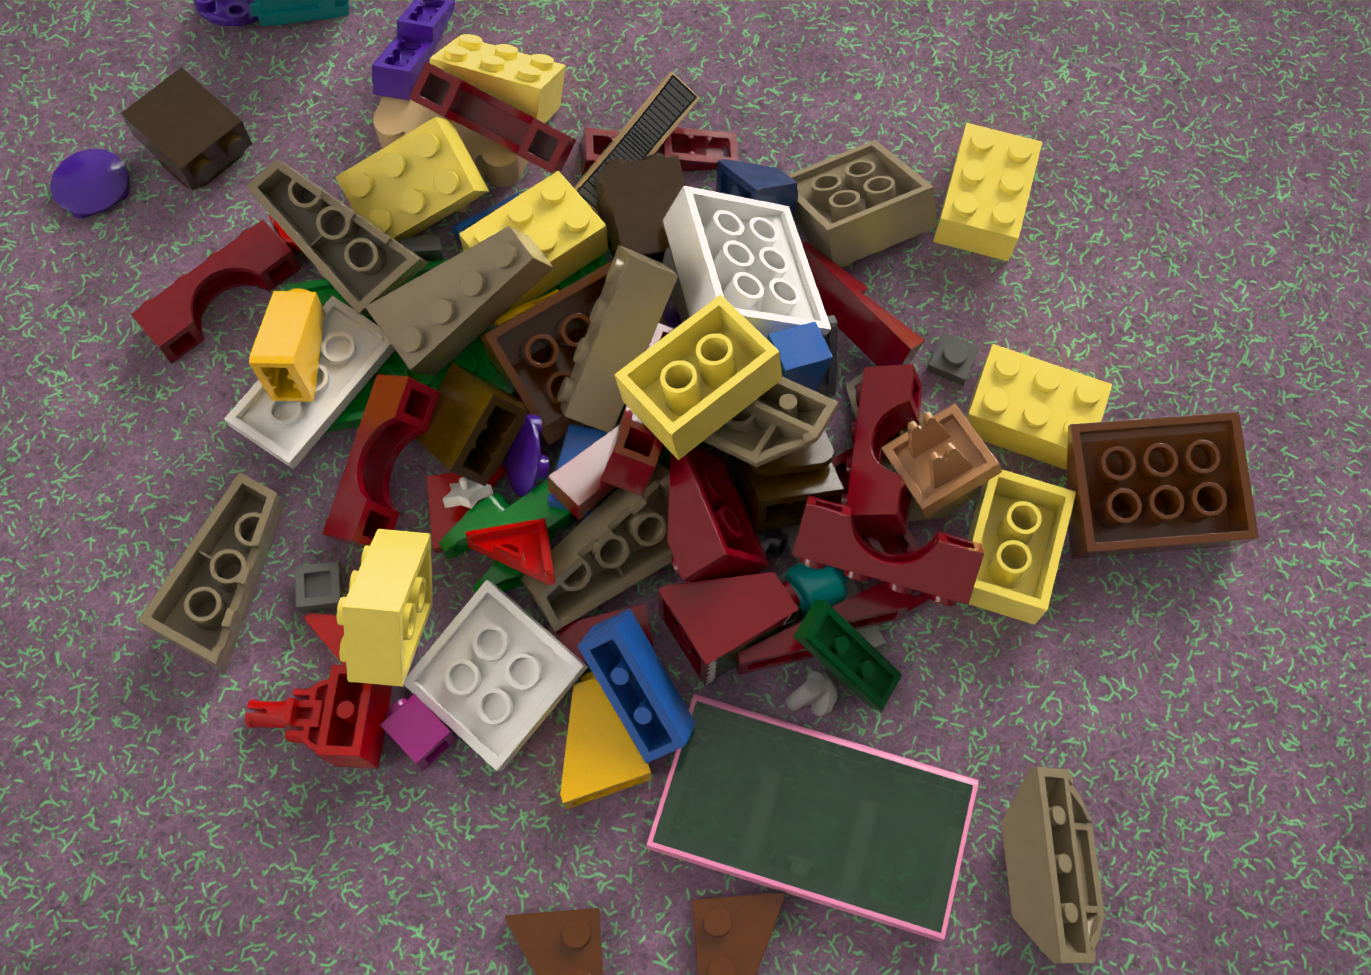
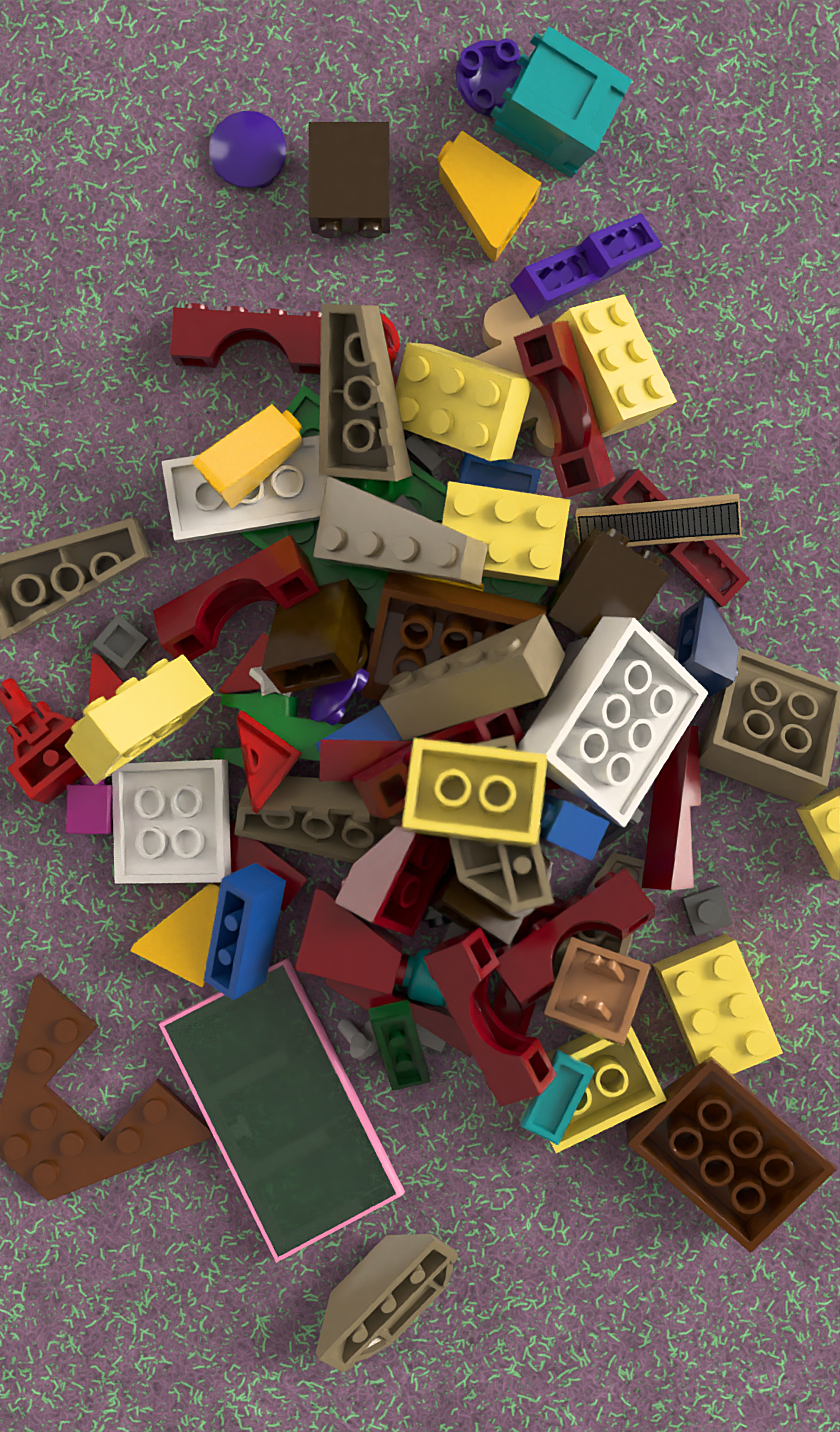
camera: 40 degrees right, 20 degrees up
none -> yellow slope [437,131,541,262]
none -> teal tile [520,1049,595,1145]

